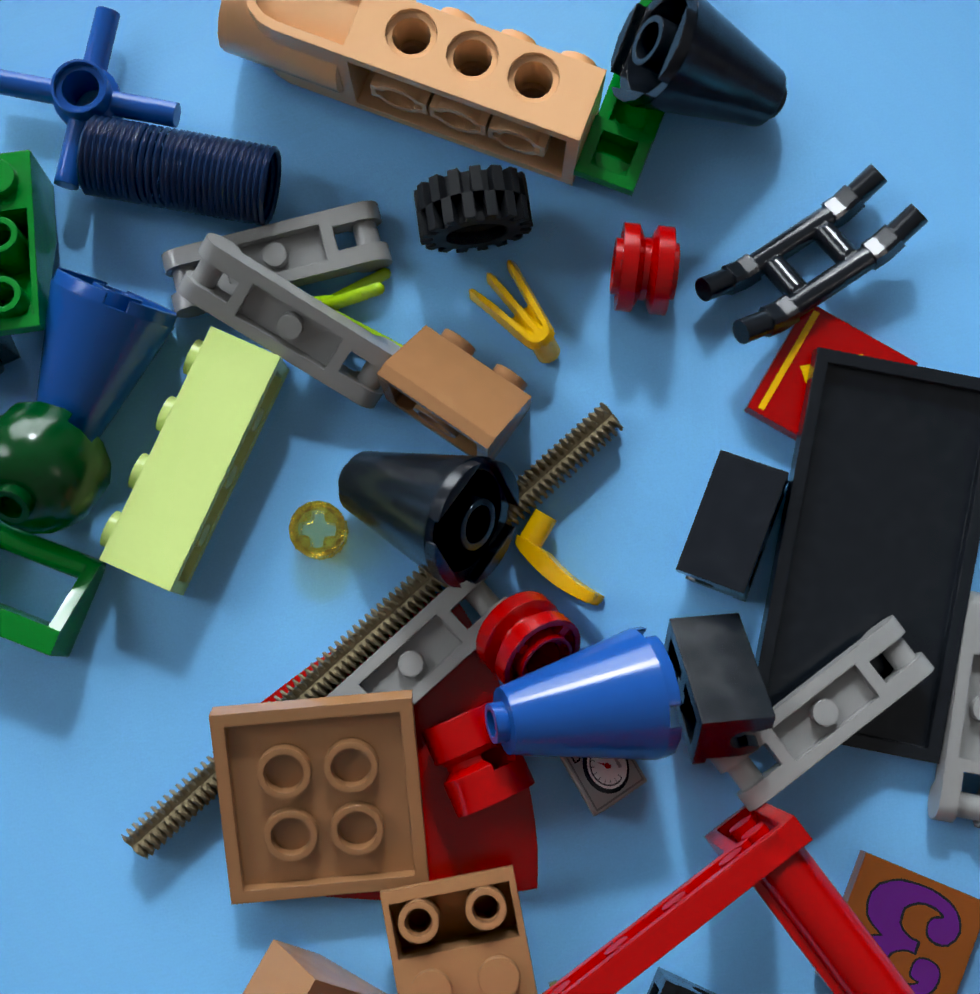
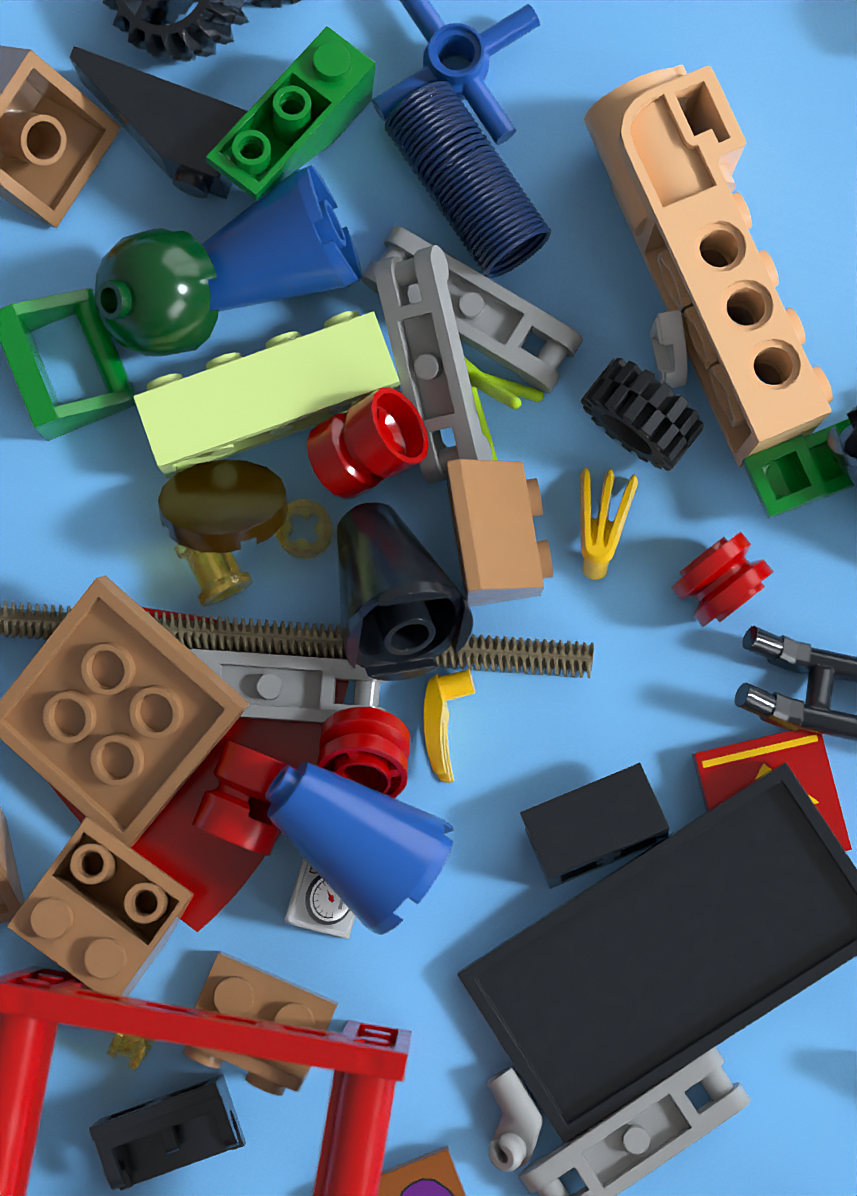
camera: 50 degrees right, 0 degrees up
black hinge [664,613,776,764] -> none
light grey plate [710,615,934,811] -> none
none -> dark brown tile [158,459,288,553]
none -> clear yellow bush [174,545,253,607]
none -> medium nougat bracket [183,951,338,1096]
none -> red wheel [307,388,429,500]
none -> light grey arm [486,1066,543,1172]
none -> white tile [649,309,688,388]

